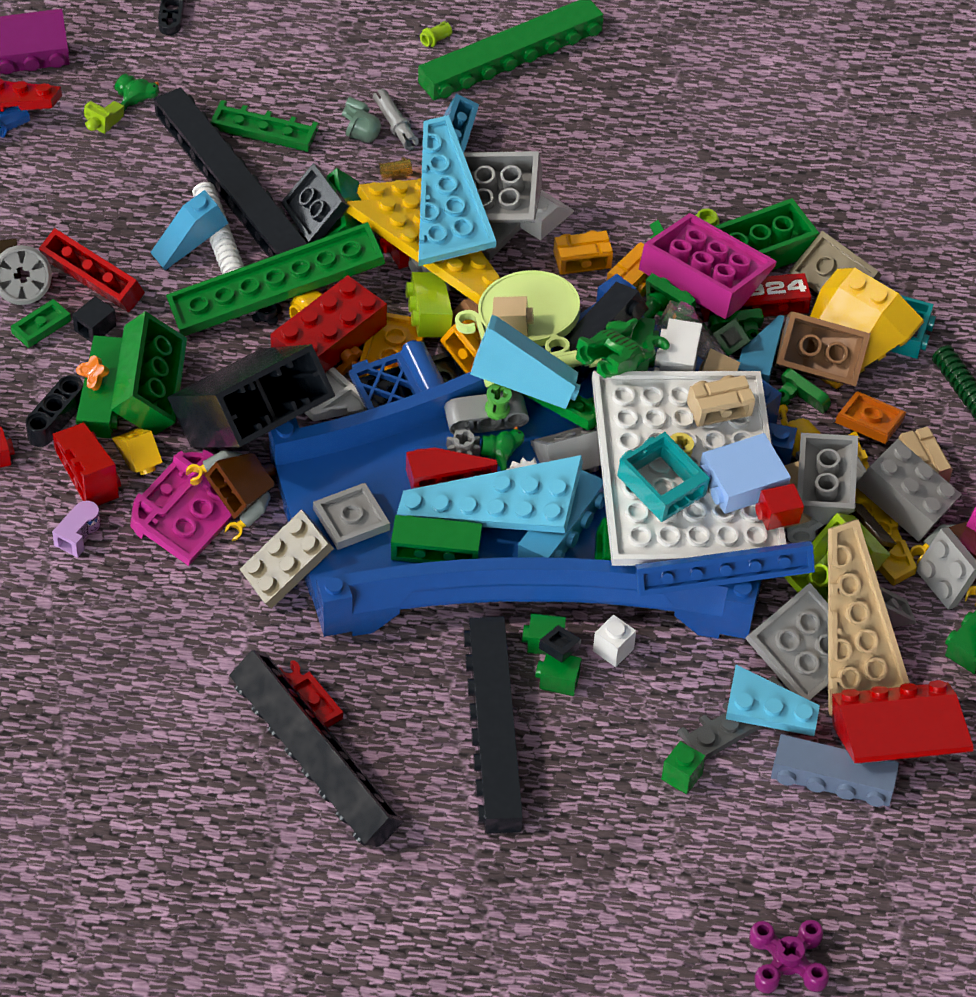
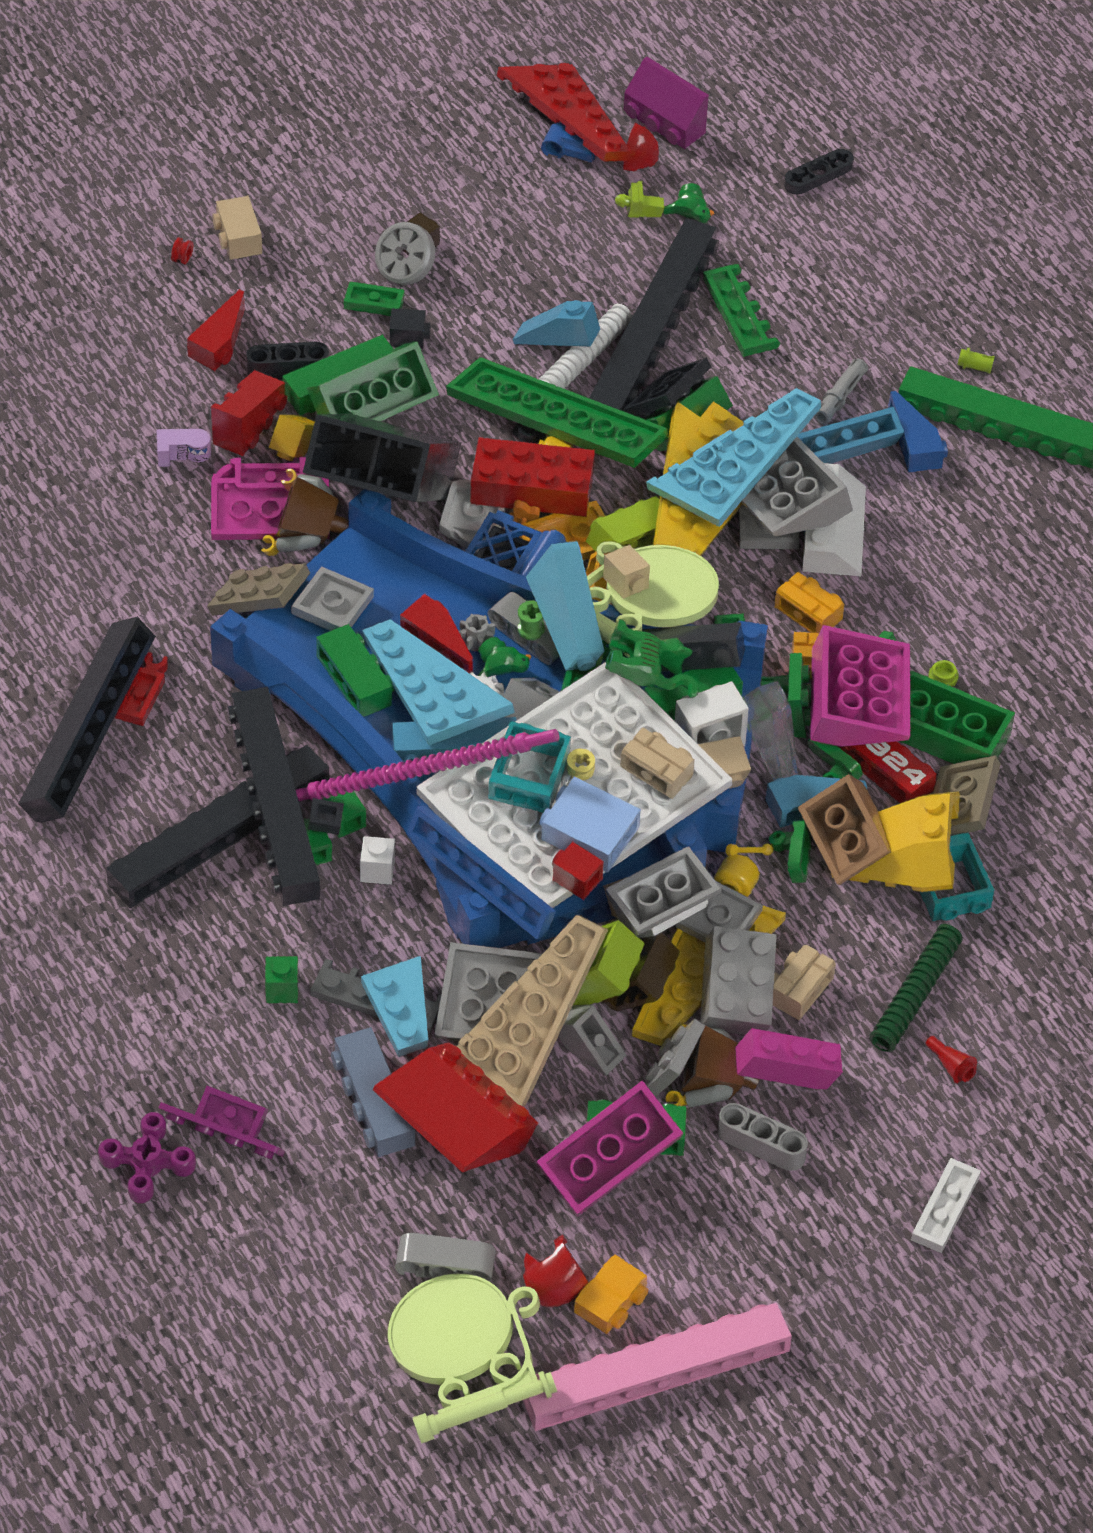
camera: 55 degrees right, 0 degrees up
red brick [38,228,145,313] -> none
orange piece [76,355,109,391] -> none
sand green piece [341,96,381,143] -> none
dark green brick [713,317,752,356] -> none
orange tile [835,391,906,444] -> none
none -> magenta bracket [158,1086,285,1160]
none -> black brick [227,687,320,906]
none -> dark pink hose [296,729,559,801]
none -> red brick [623,123,659,172]
none -> blue slope [888,391,948,472]

